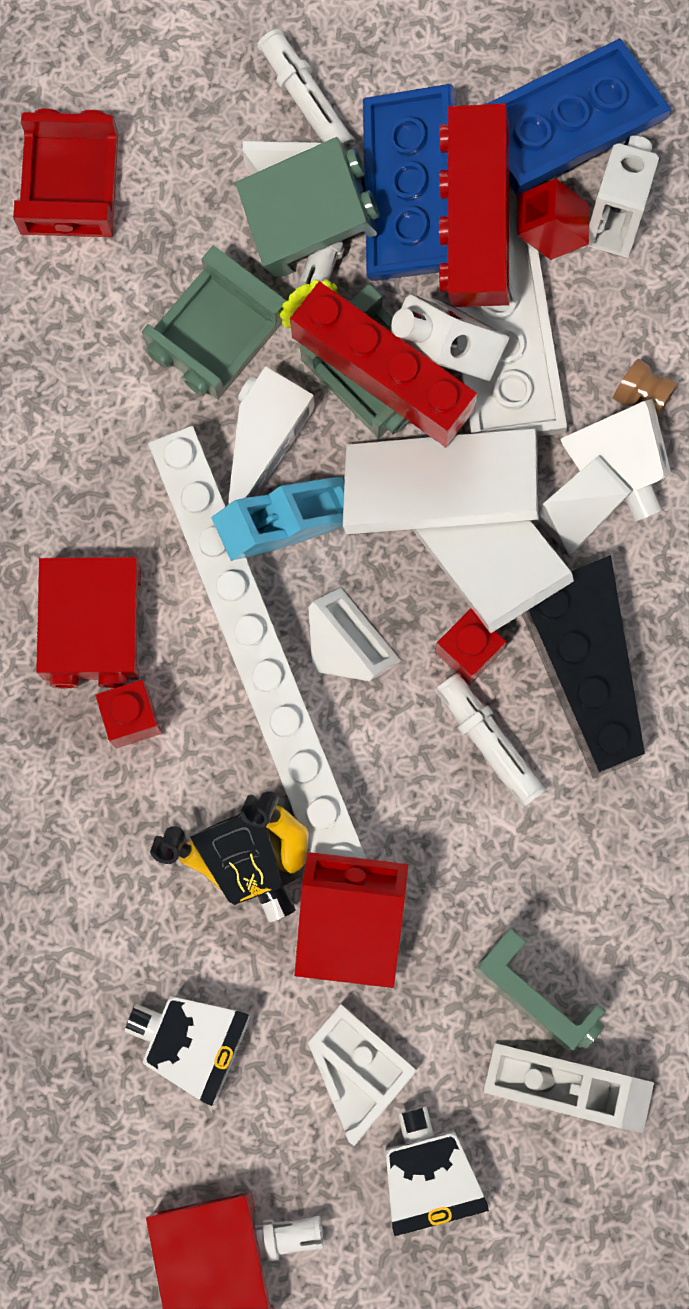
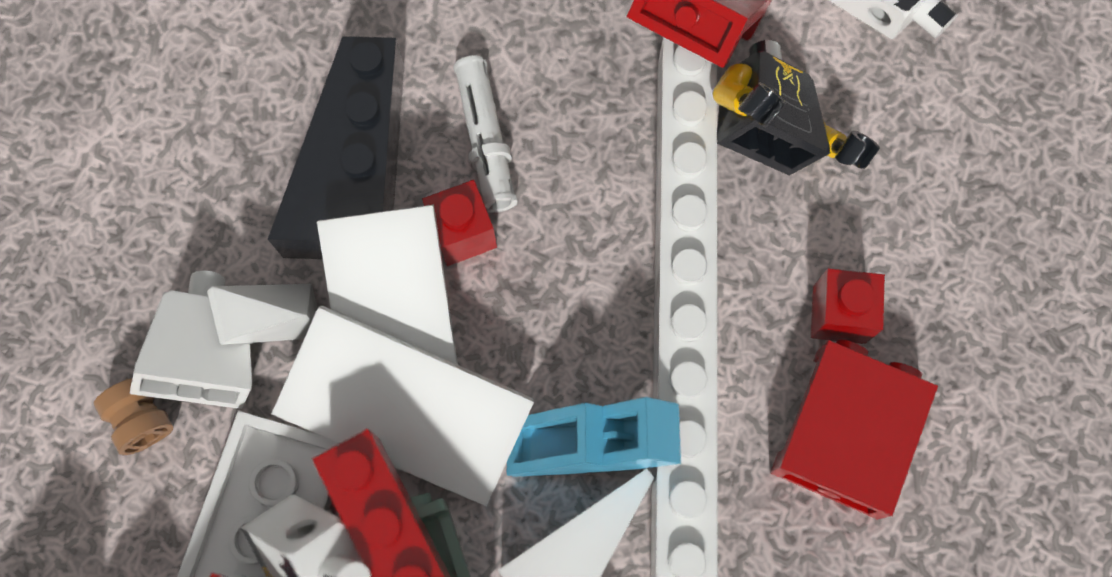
camera: 160 degrees left, 5 degrees down
white slope [308,588,401,681] -> none

